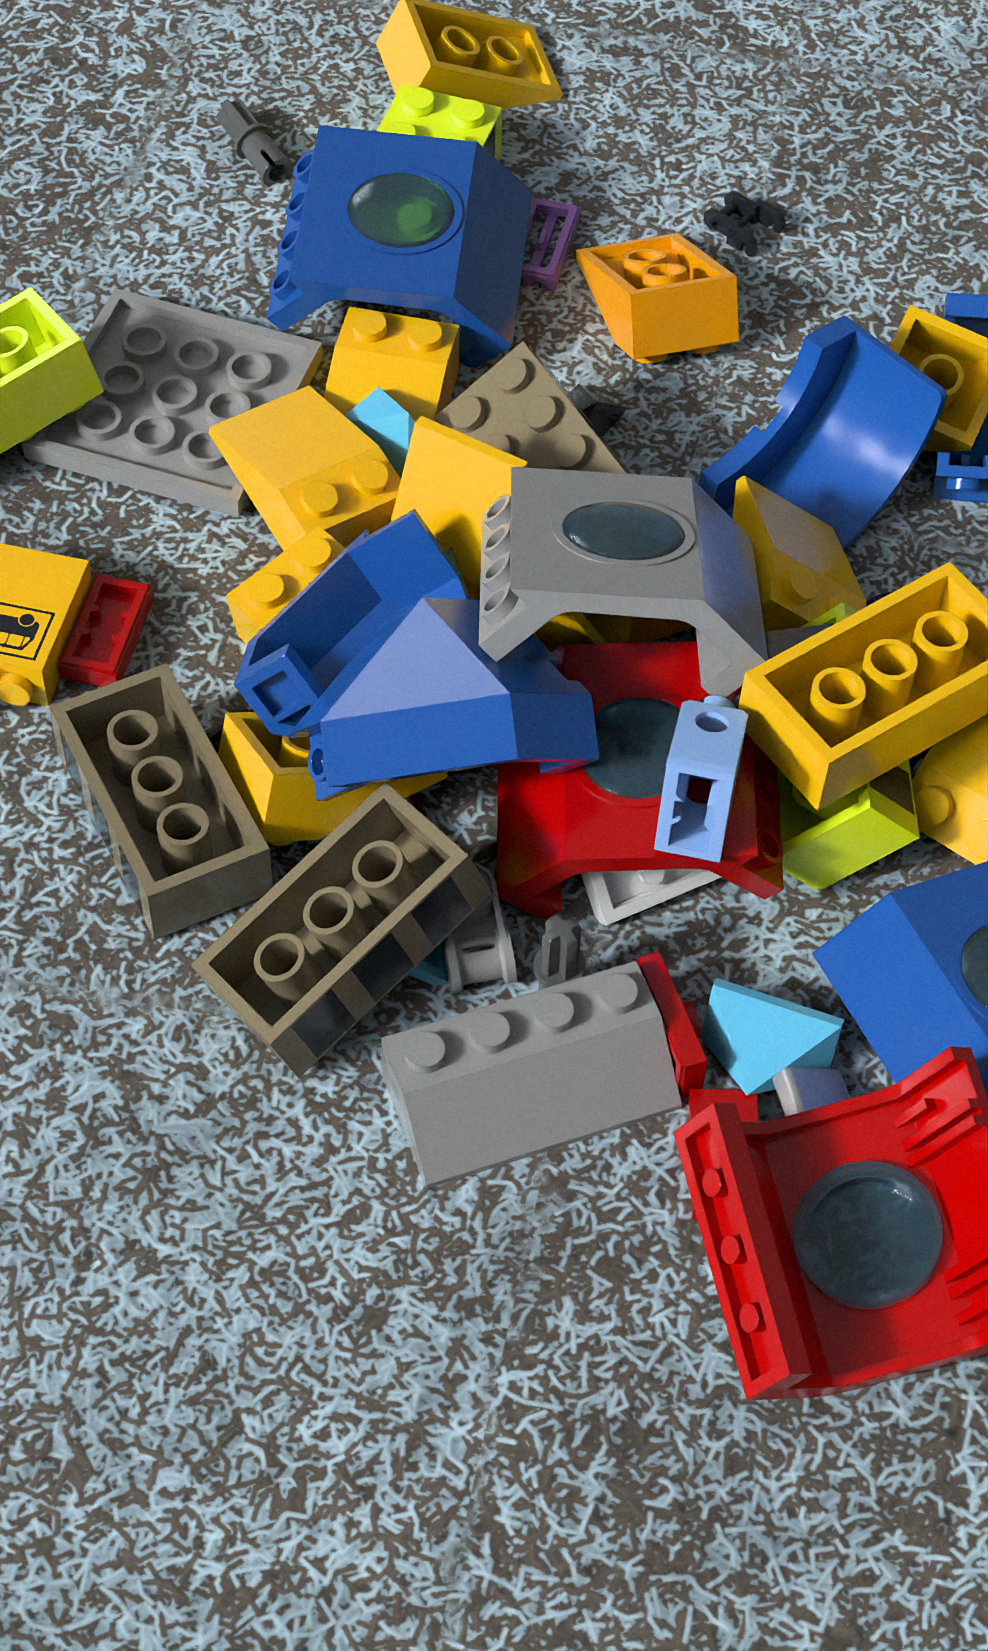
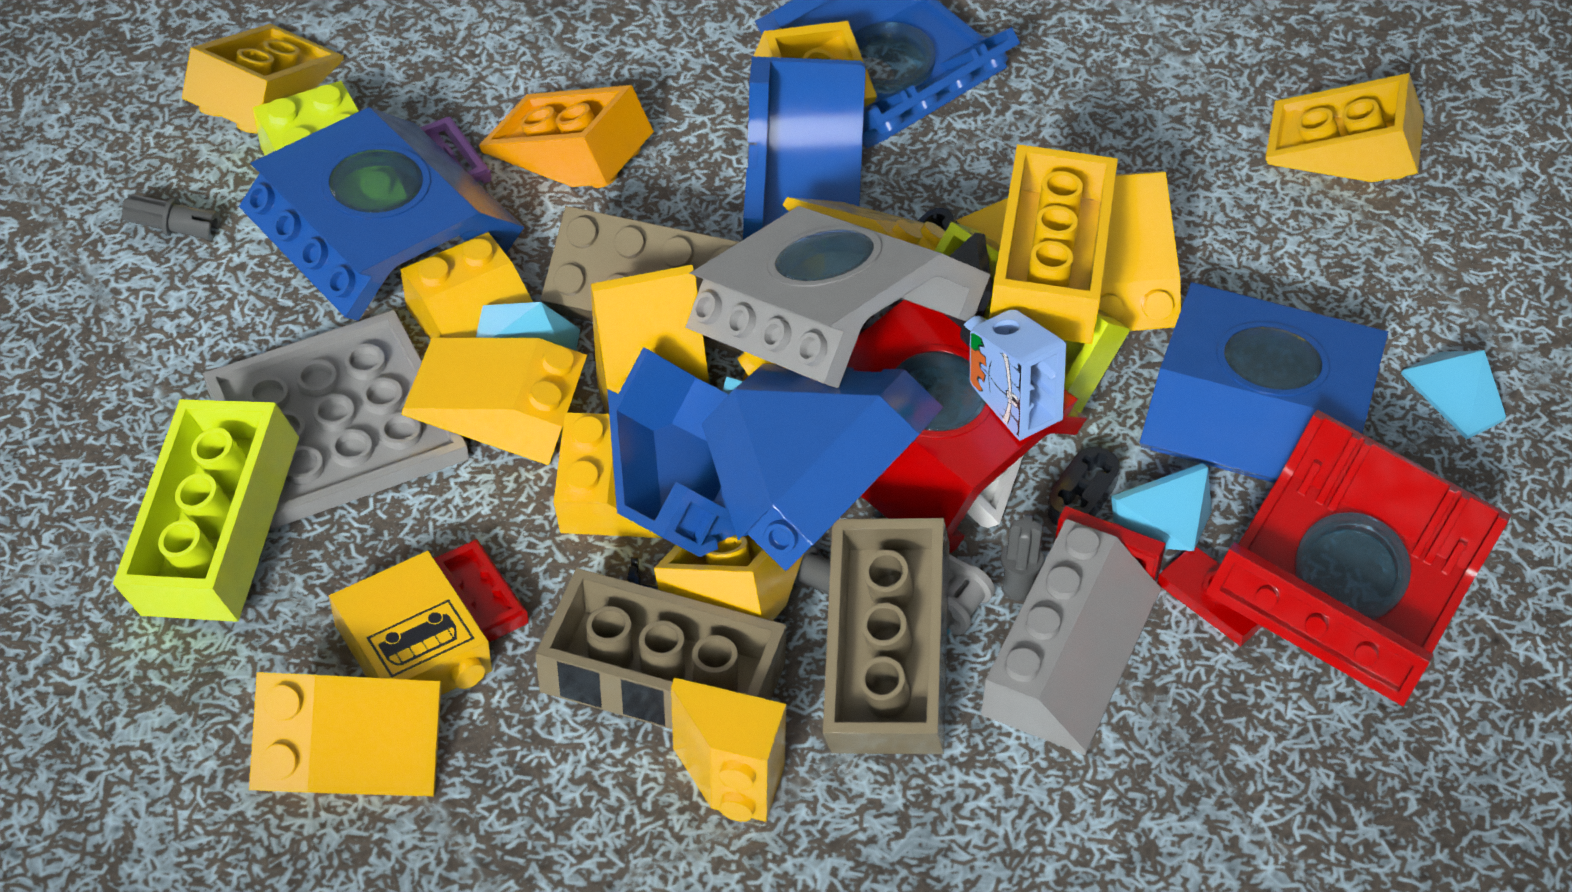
camera: 45 degrees left, 5 degrees down
black piece [703,191,786,257] -> none
flat silver piece [772,1067,850,1116] -> none
none -> yellow slope [671,678,786,822]
none -> black beam [1047,447,1120,526]

